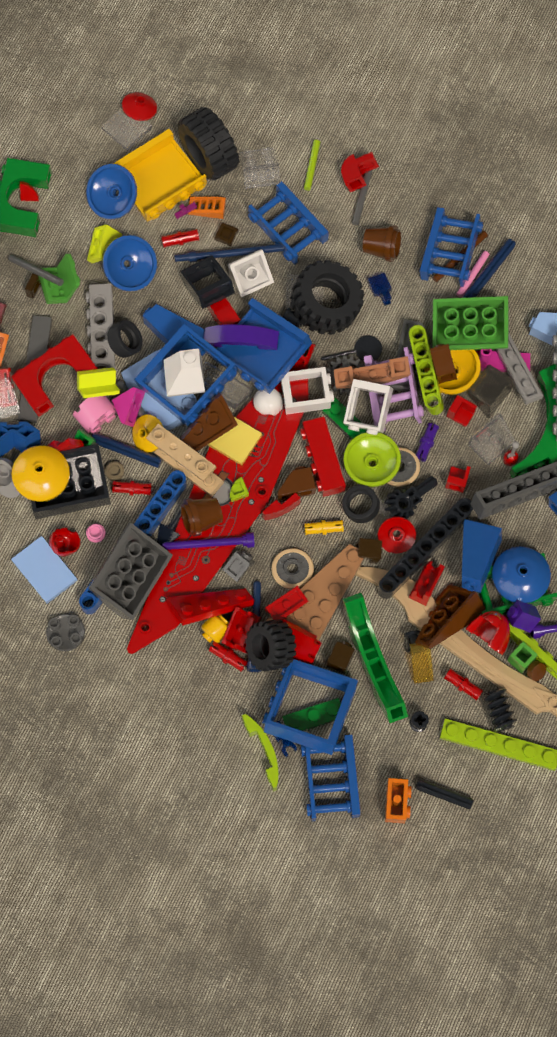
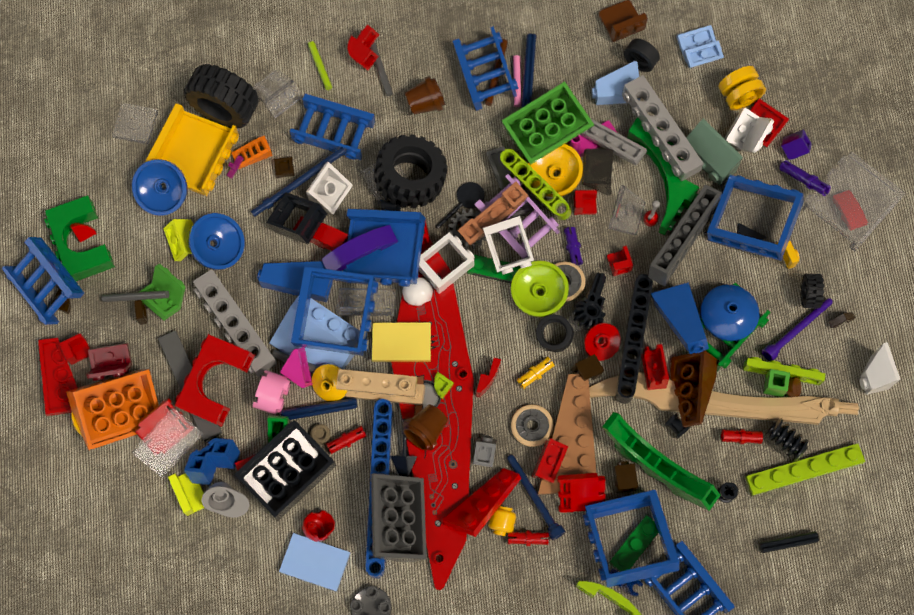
camera: 30 degrees left, 0 degrees up
yellow dish [12,446,70,502] -> none
red slope [47,438,84,452] -> none
neon yellow panel [77,367,120,398] -> none
bright pink plate [86,524,106,543] -> none
black tyre [107,320,143,358] -> none
red dish [122,92,157,121] -> none
red pin [161,229,199,248] -> none
dark purple piece [162,532,255,550] -> none
white slope [164,349,205,397] -> none
reddish brown wing [180,393,238,452] -> none
red hinge [221,607,261,654] -> none
black tyre [245,619,296,672] -> none
reddish brown slope [277,466,316,502] -> none
red brick [300,416,346,497] -> none
clear blue plate [367,272,392,306] -> none
orange brick [385,778,412,824] -> none
clear yellow tile [410,643,434,684] -> none
reddish brown slope [430,344,457,384] -> none
red hair [465,611,510,655] -> none
dark purple brick [506,600,541,633] -> none

